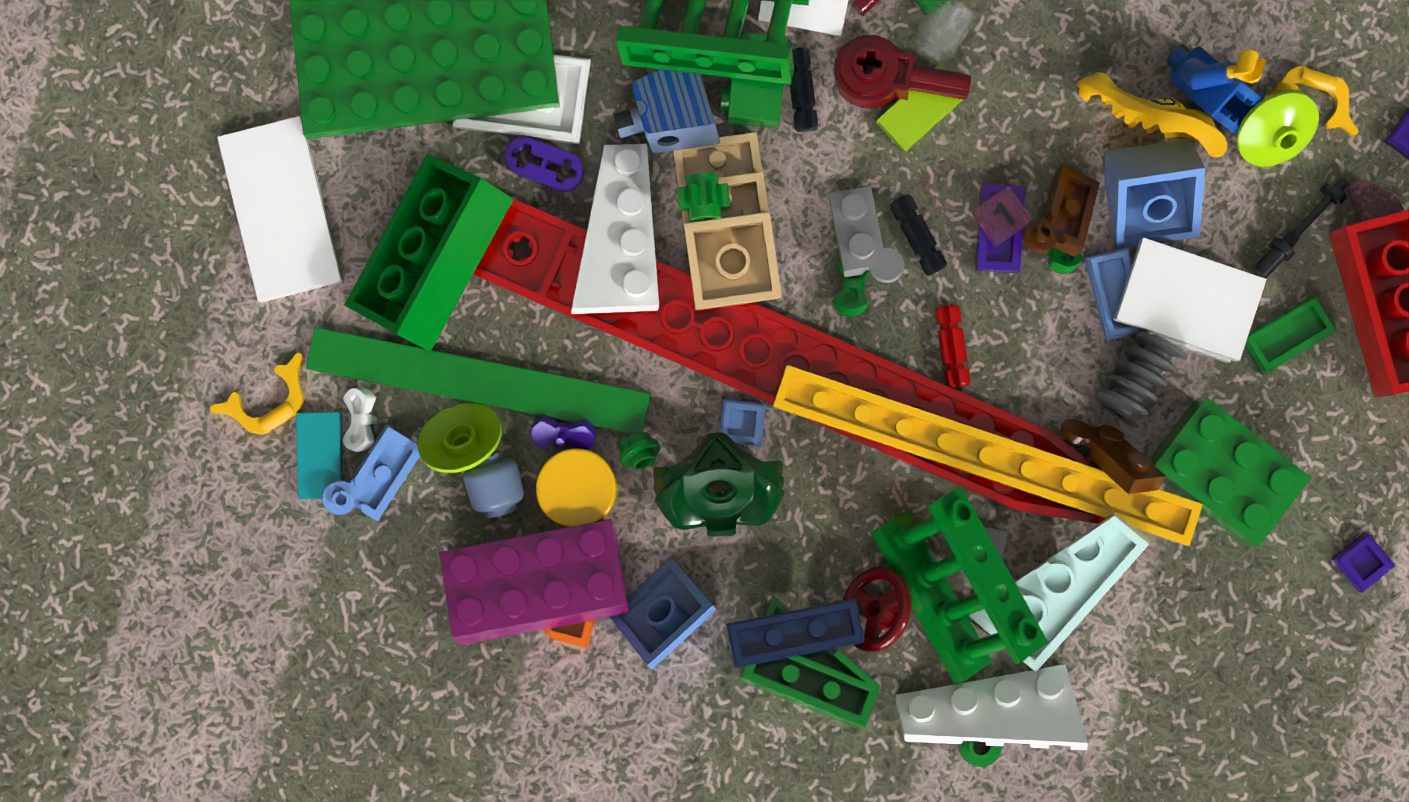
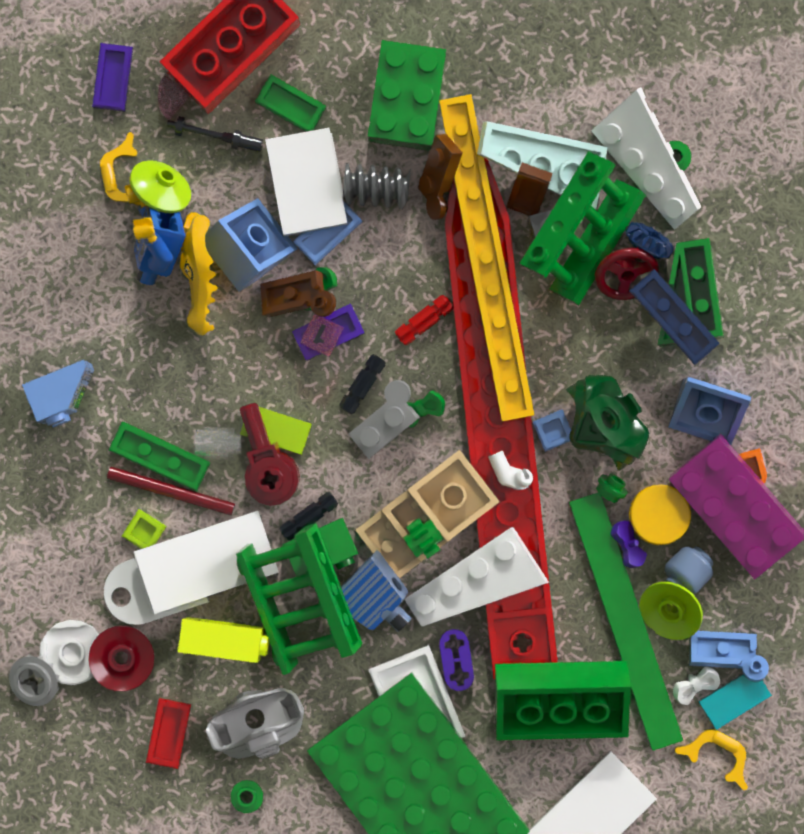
camera: 120 degrees left, 0 degrees up
none -> white arm [488,451,533,490]
none -> reddish brown tile [506,162,553,216]
none -> dark blue gear [625,222,674,259]

